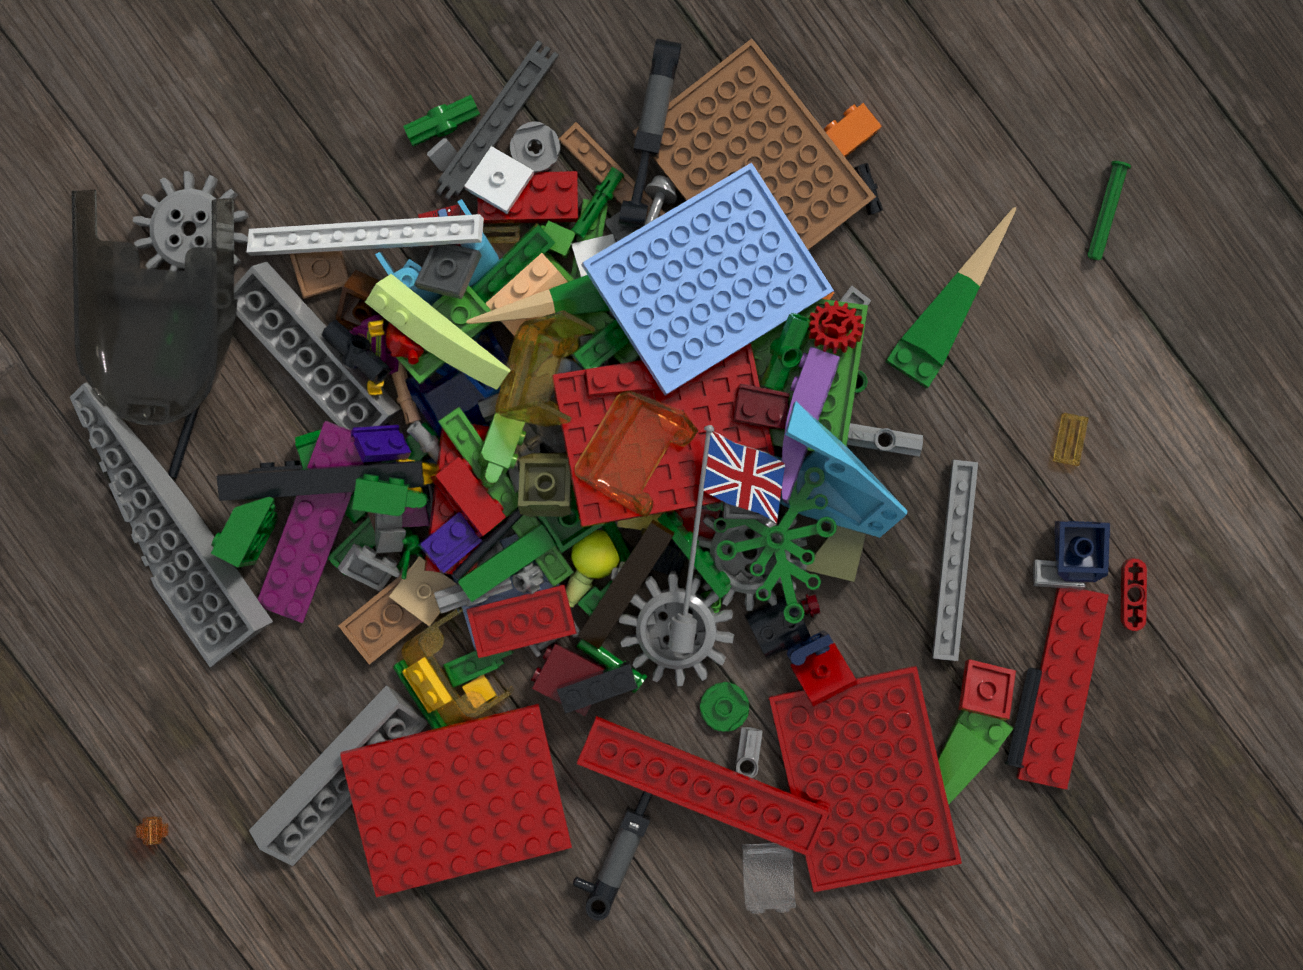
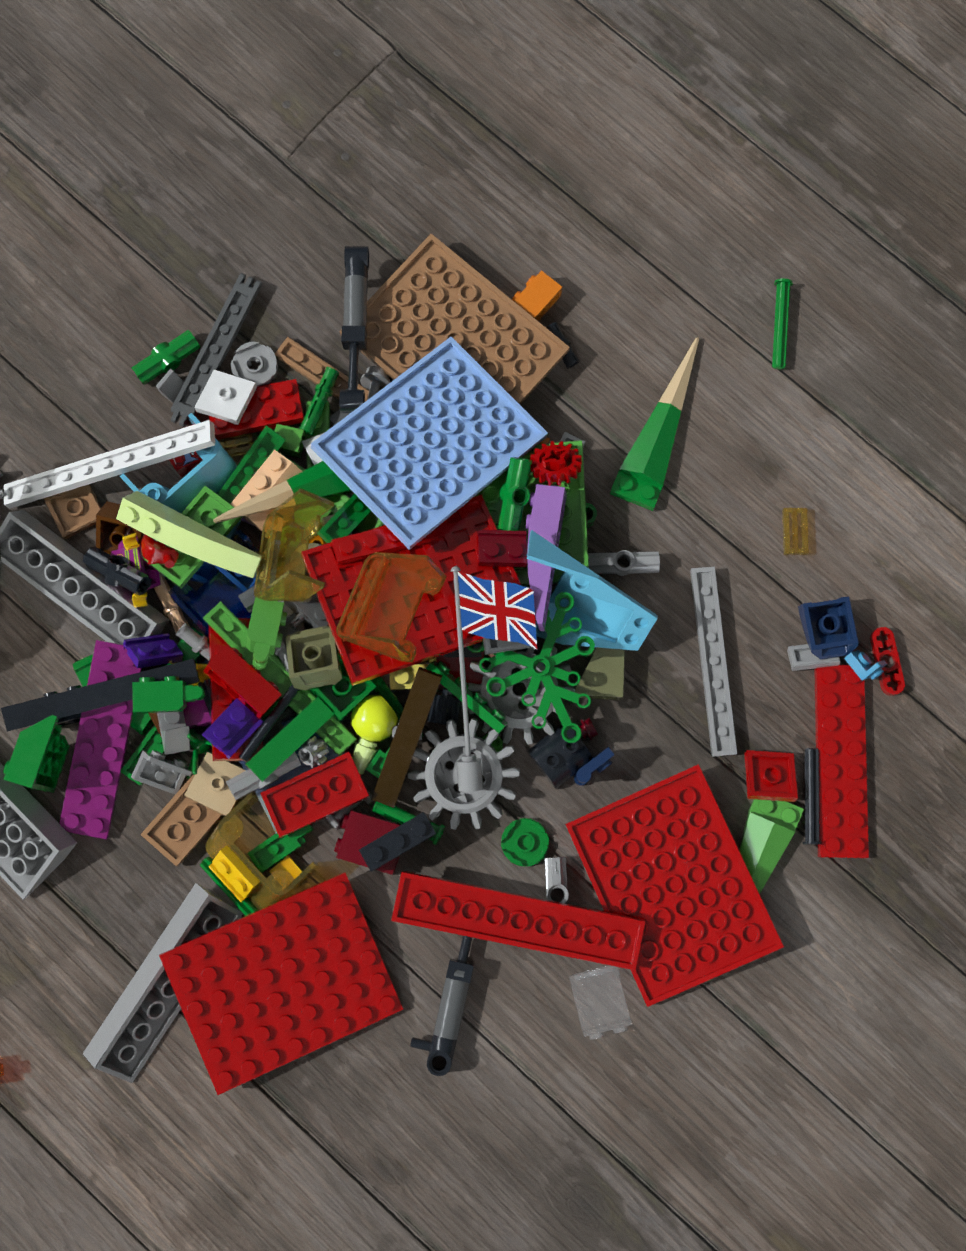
camera: 10 degrees left, 10 degrees down
dark grey tile [415,244,482,299] -> none
red plate [790,643,858,706] -> none
none -> dark azure bracket [844,650,887,681]

